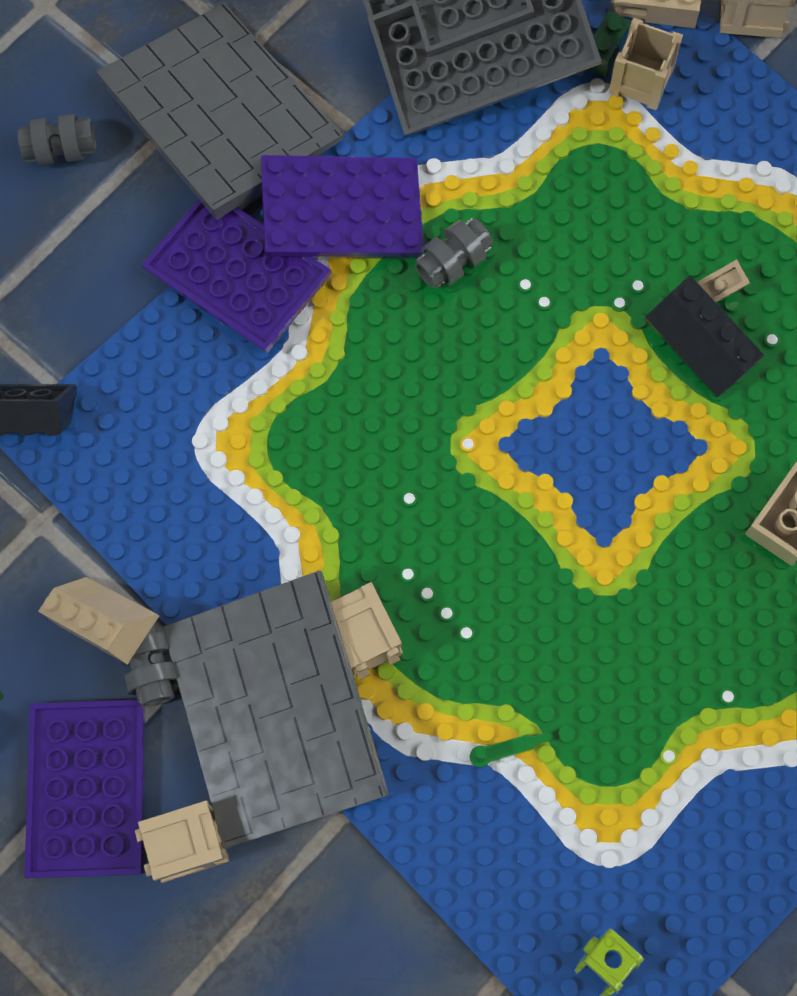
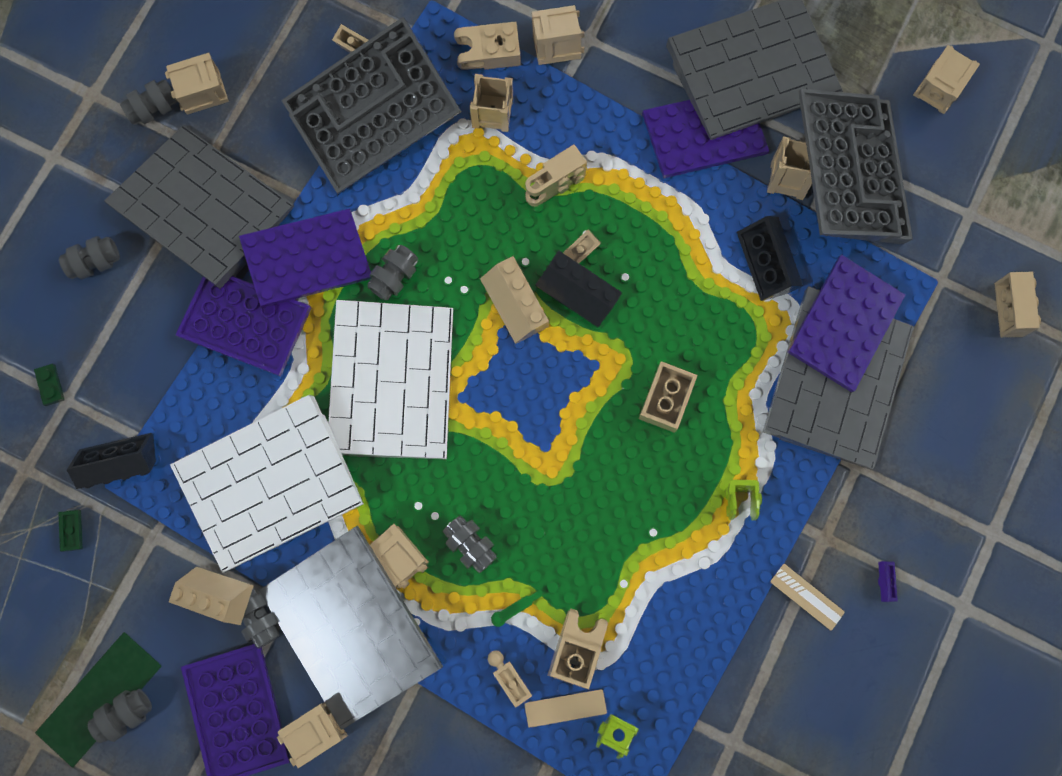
camera: 20 degrees left, 5 degrees up
dark green brick [587,11,631,78] -> none
none -> white slope [170,395,364,573]
none -> white slope [328,300,453,459]
none -> dark grey piece [443,516,497,573]
none -> tan slope [480,256,549,344]
none -> tan plate [488,650,532,708]
none -> tan brick [525,144,587,207]
none -> tan sticker [525,689,607,728]
none -> tan brick [547,608,608,689]

